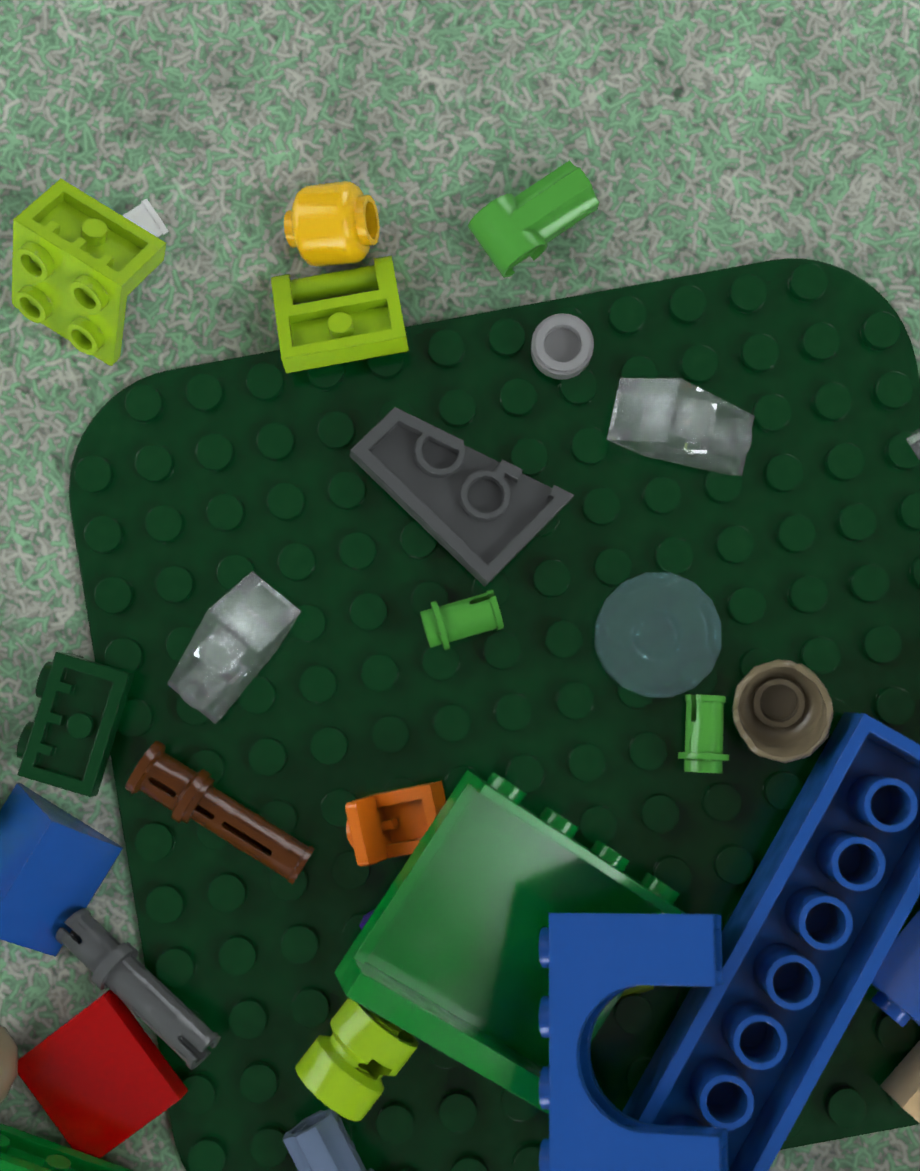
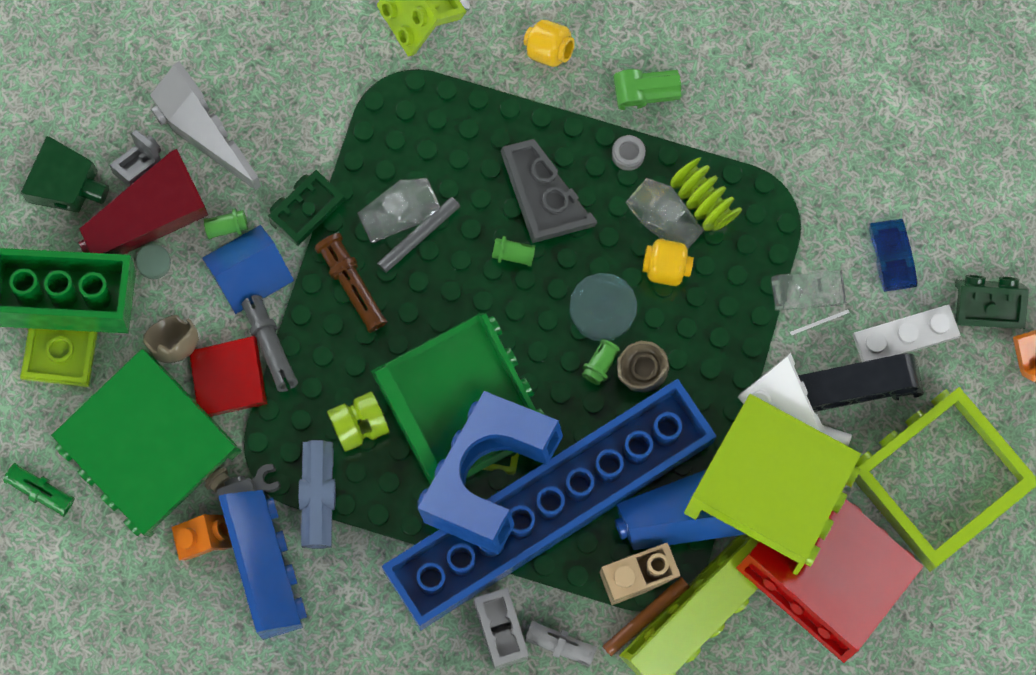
camera: 15 degrees right, 10 degrees down
lime plate [271,255,409,373] -> none
orange bracket [345,781,446,867] -> none
none -> dark grey bar [377,197,460,273]
none -> yellow head [642,239,694,286]
none -> lime piece [670,157,742,231]

